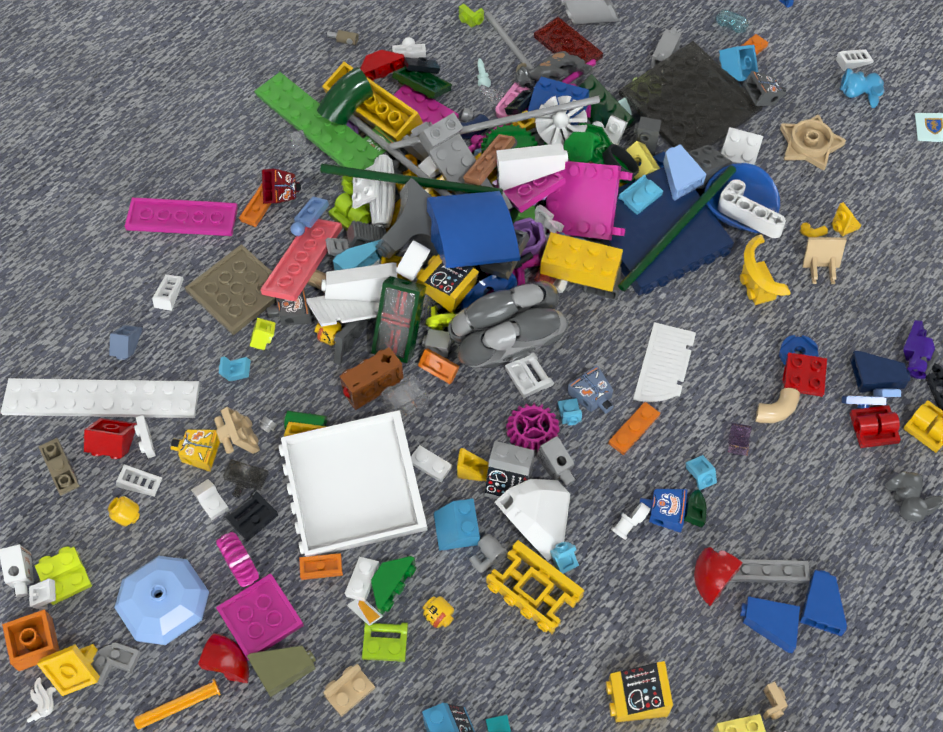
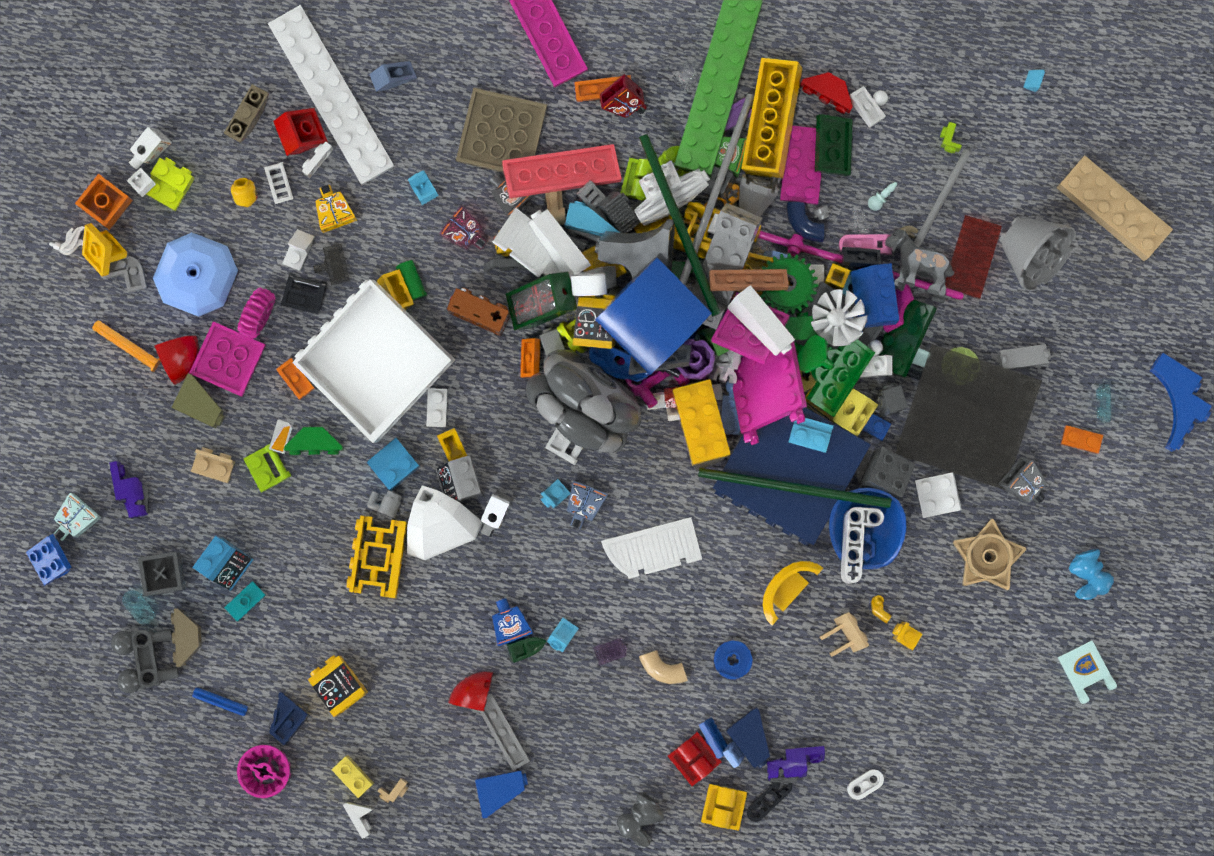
camera: 60 degrees right, 25 degrees up
white slope [152,275,184,311] -> none
tan plate [214,407,260,454] -> none
neon yellow brick [250,318,276,350] -> none
light grey plate [259,416,277,433] -> none
medium blue plate [291,196,329,236] -> none
dark green brick [317,67,373,125] -> none
dark tan piece [327,30,359,45] -> none
white plate [345,556,380,602] -> none
clear brick [381,374,429,424] -> none
light grey piece [389,96,600,150] -> none
black plate [403,57,440,74] -> none
yellow head [423,596,454,628] -> none
dark pink gear [506,402,560,452] -> none
medium azure bracket [550,542,579,574] -> none
black tyre [602,144,639,181] -> none
orange plate [608,402,660,455] -> none
white connector [611,502,650,540] -> none
light blue slope [663,144,707,200] -> none
dark azure slope [719,45,758,81] -> none
blue slope [740,596,800,653] -> none
red plate [783,352,827,397] -> none
white slope [836,49,874,71] -> none
none -> clear pink torso [439,205,487,250]

